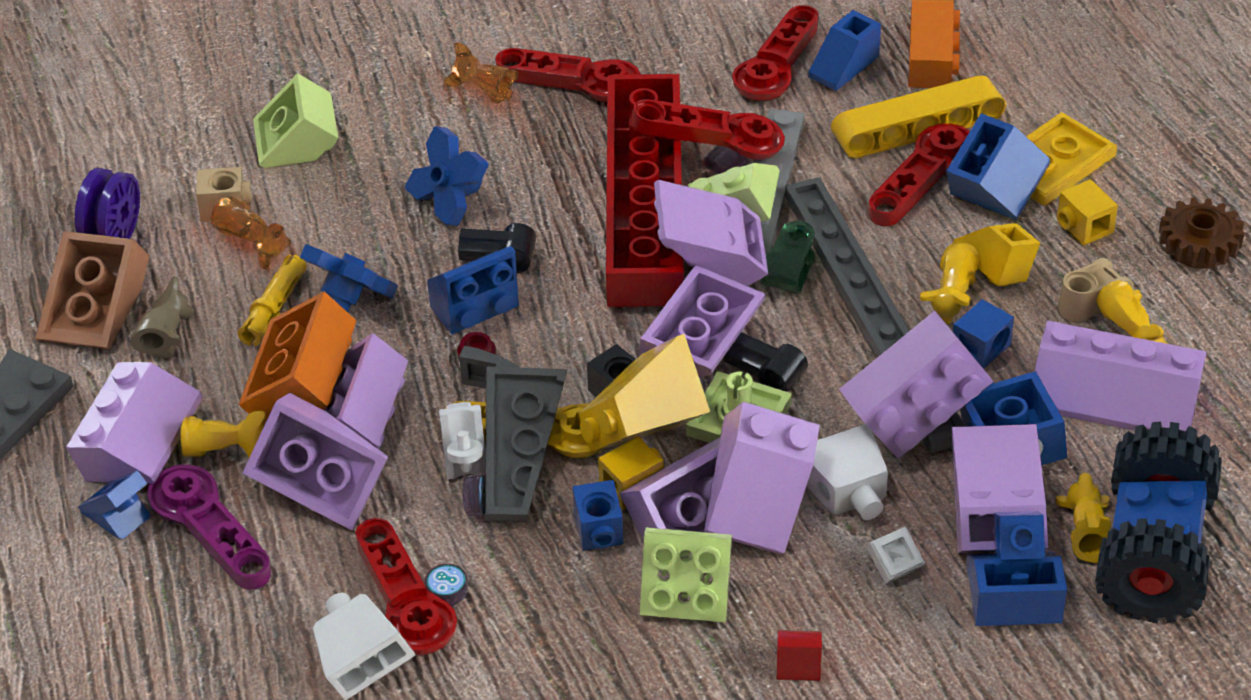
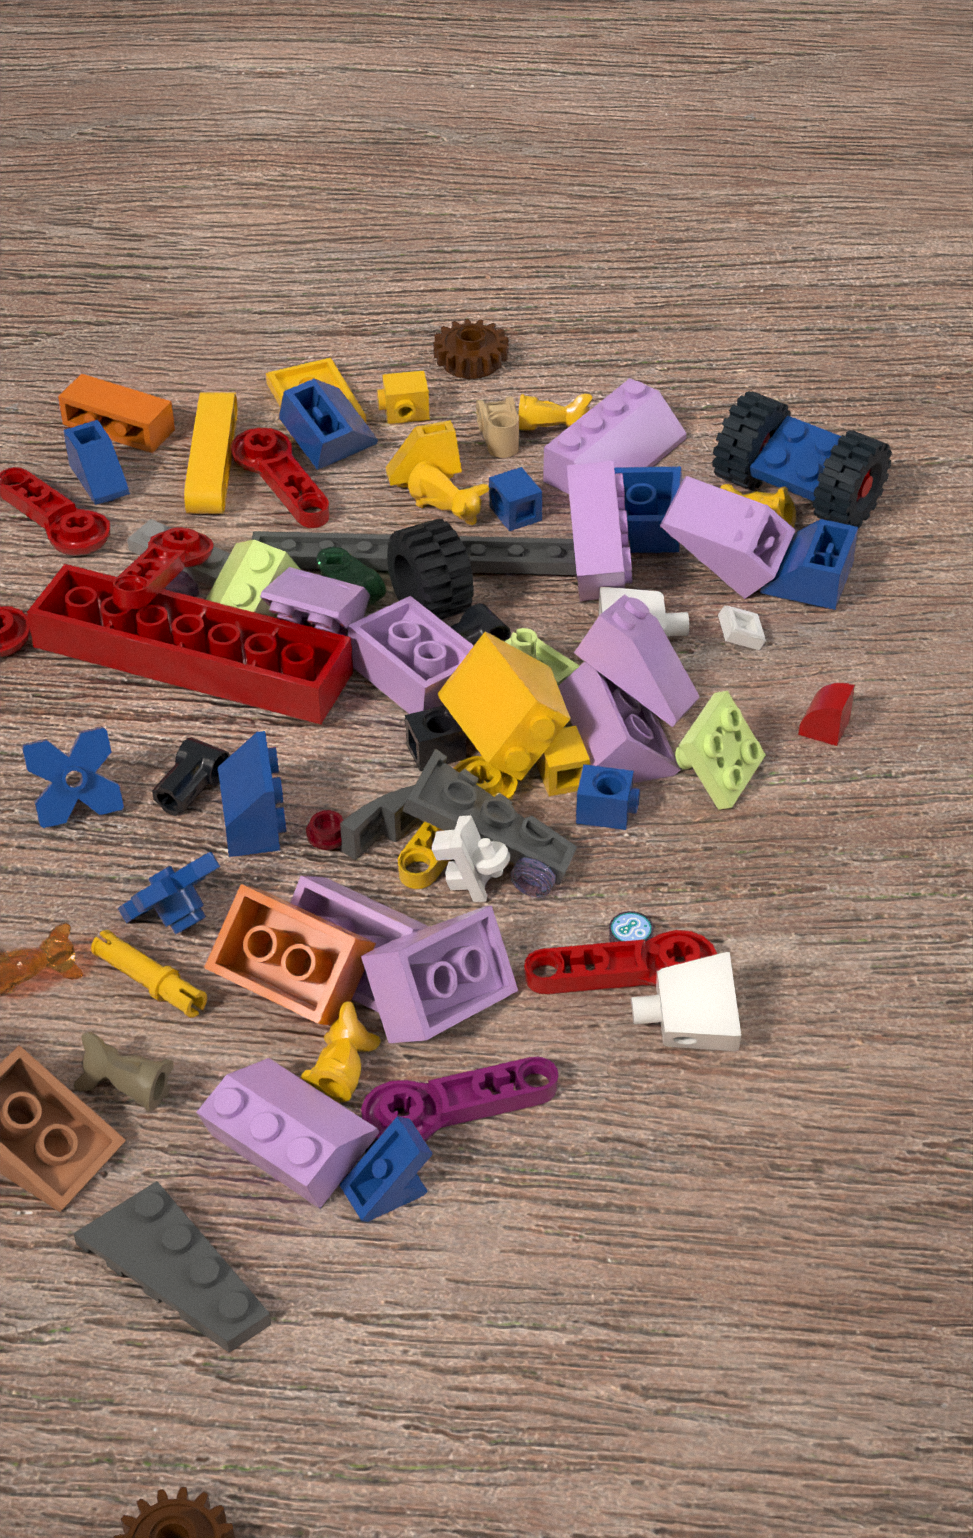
camera: 70 degrees left, 0 degrees up
blue brick [994,511,1045,560] -> none
none -> black tyre [387,519,474,620]

